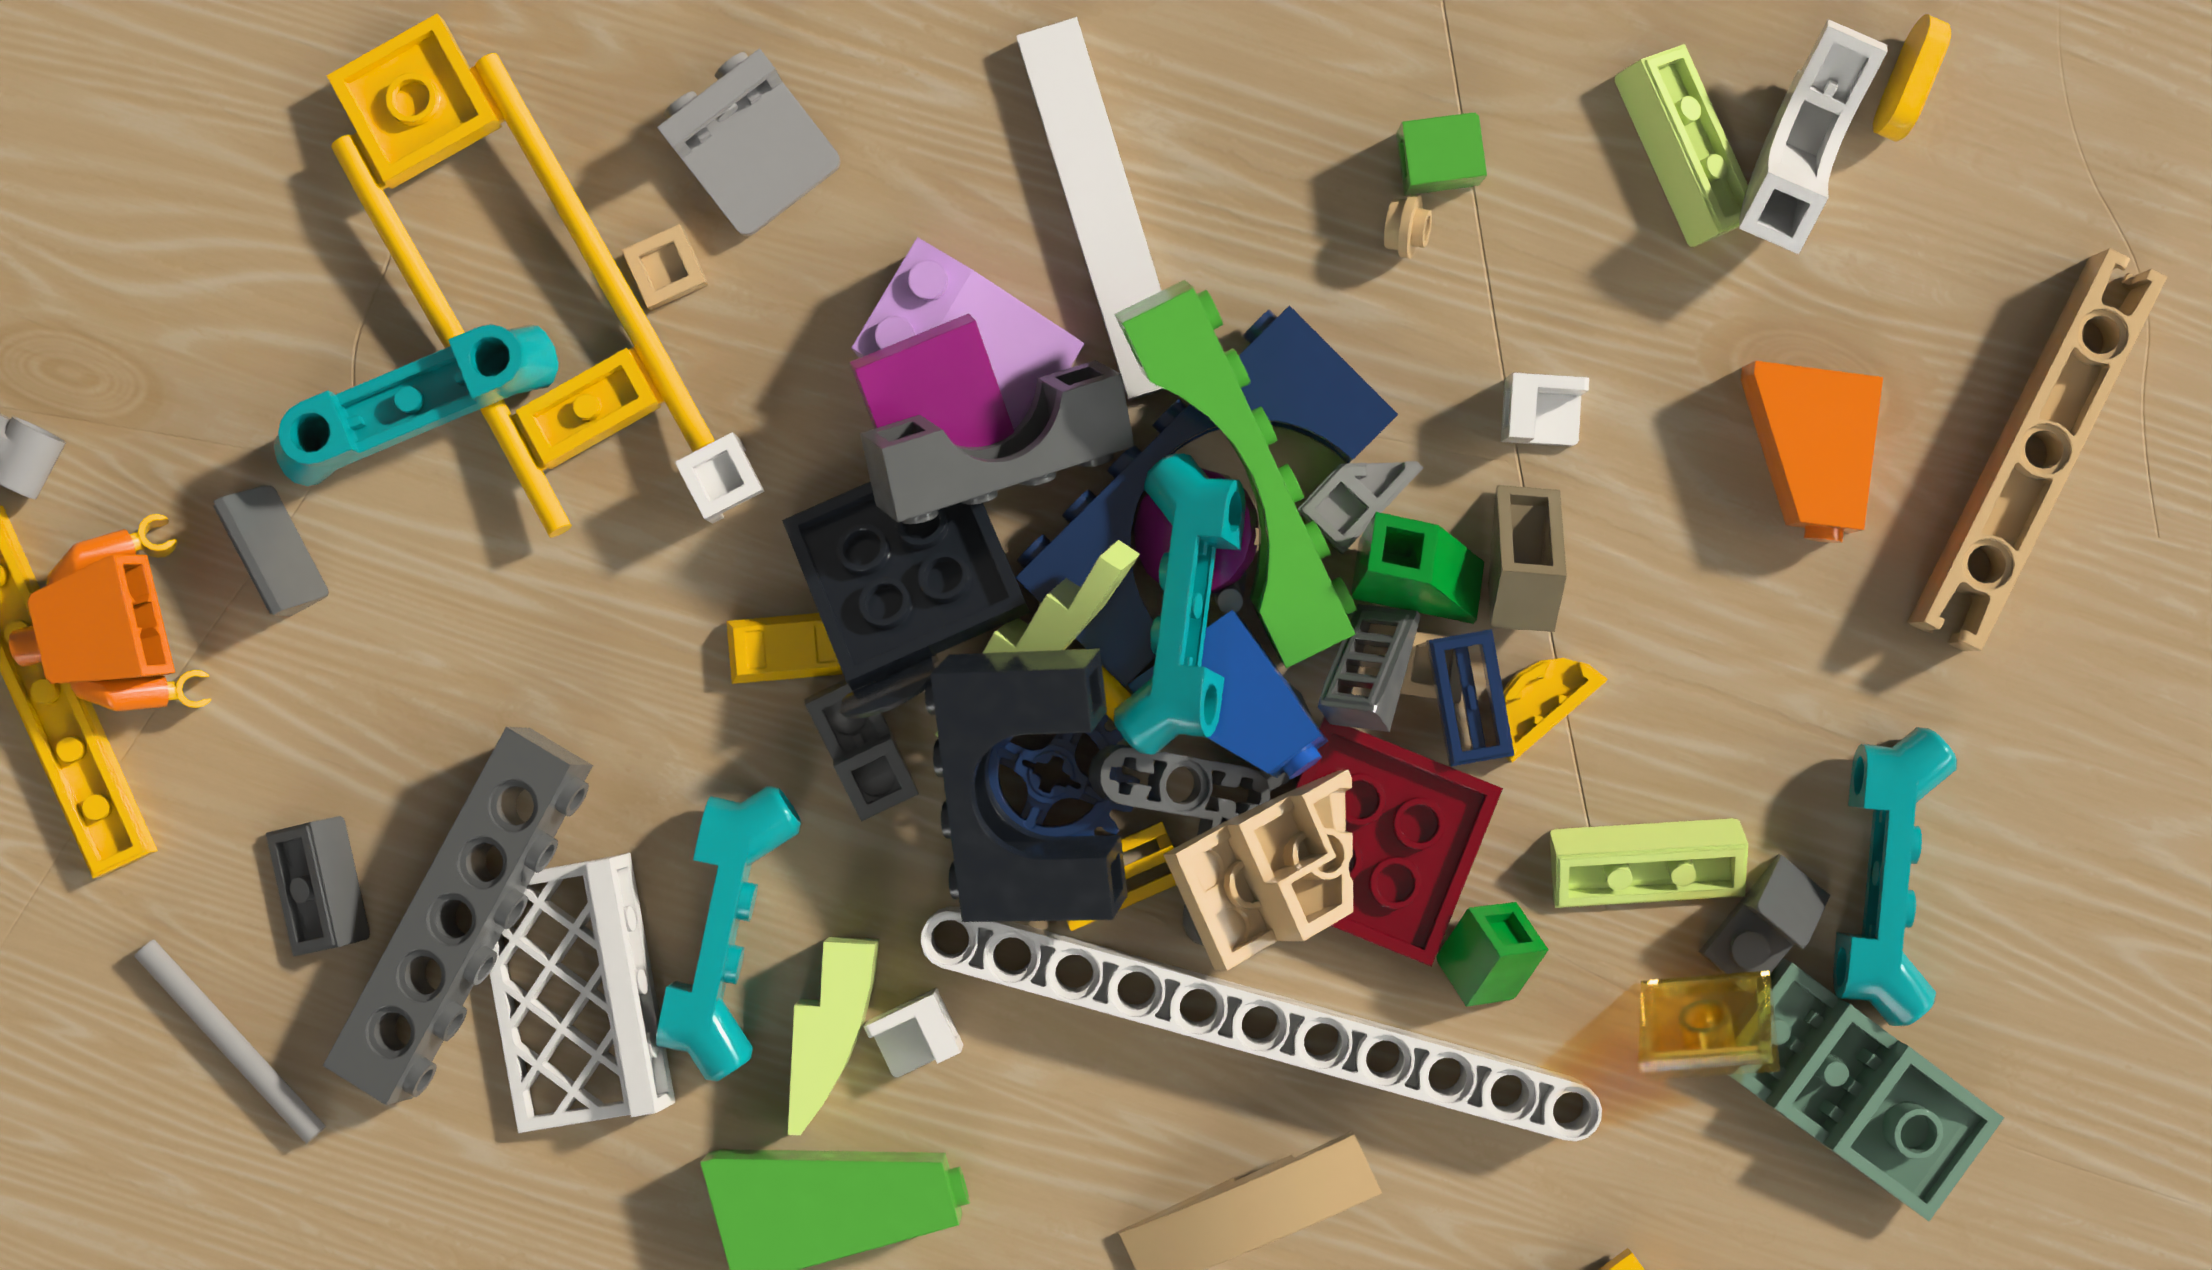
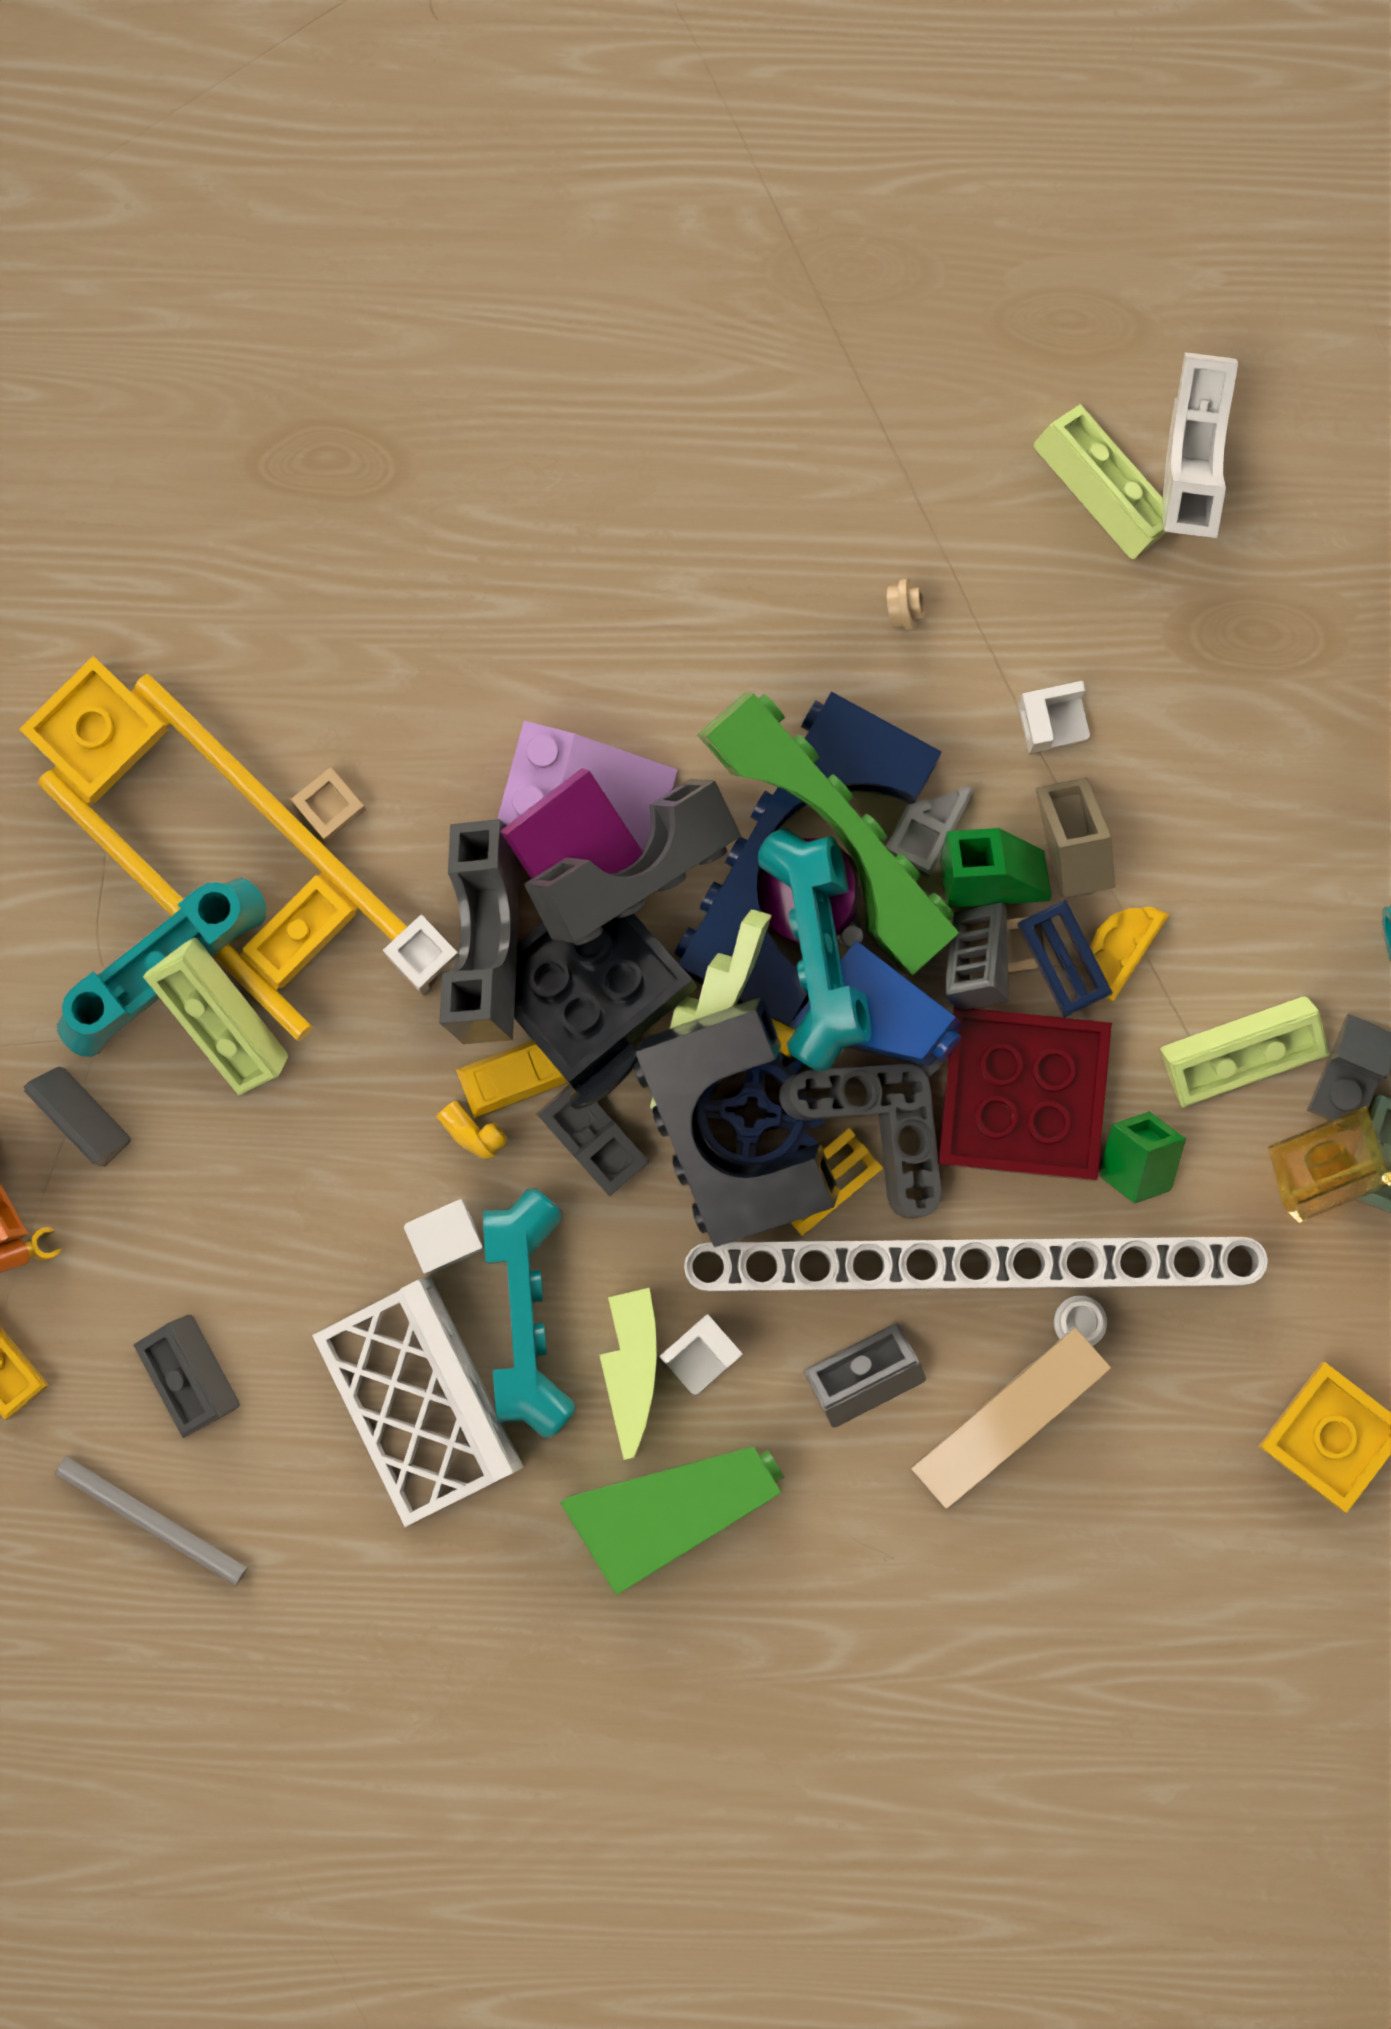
camera: 15 degrees left, 5 degrees down
dark grey brick [323,727,593,1105] -> none
light grey bracket [657,48,840,236] -> none
white tile [1016,17,1166,401] -> none
tan slope [1163,769,1353,971] -> none
bright green panel [1396,112,1487,196] -> none
orange slope [1740,361,1883,543] -> none
yellow tile [1873,14,1951,142] -> none
none -> yellowish green slope [143,938,288,1096]
none -> white panel [404,1199,485,1275]
none -> yellow arm [435,1100,507,1160]
none -> dark grey arch [440,819,521,1044]
none -> dark grey slope [803,1322,926,1427]
none -> white plate [1053,1296,1107,1346]

